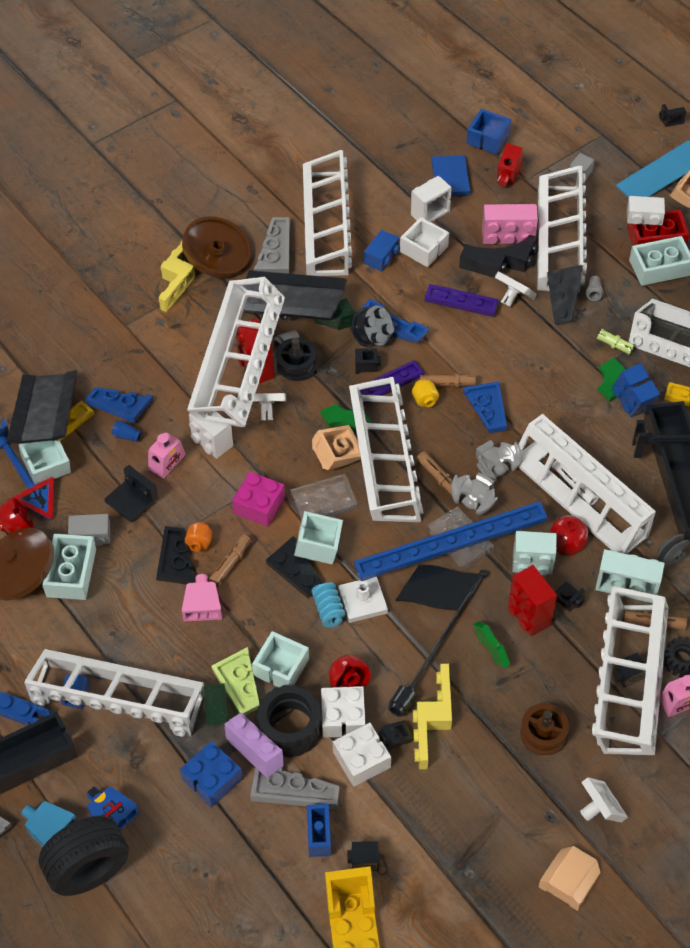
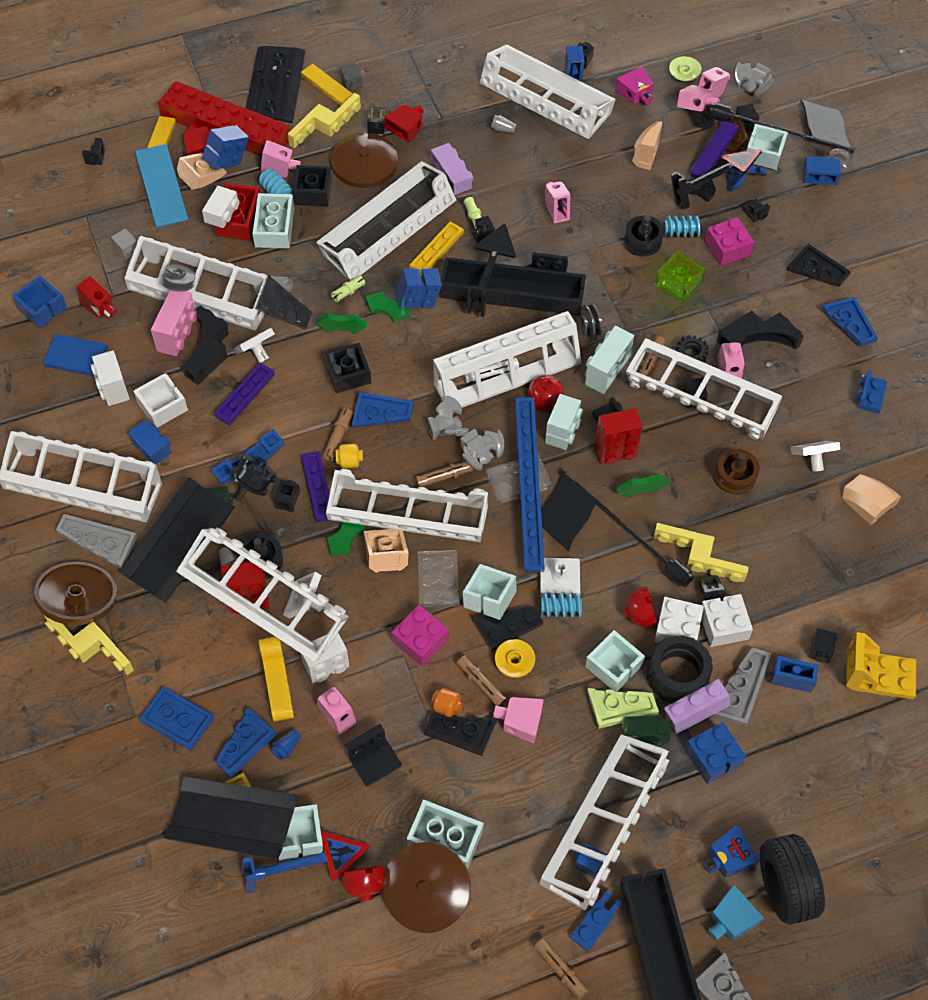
camera: 75 degrees left, 5 degrees up
light grey brick [68,514,110,546] -> none
none -> blue tile [139,686,215,751]
none -> dark grey piece [162,264,196,292]
none -> yellow beam [259,636,294,722]
none -> green tile [316,312,367,334]
none -> black brick [324,343,372,393]
none -> yellow dish [495,639,535,678]

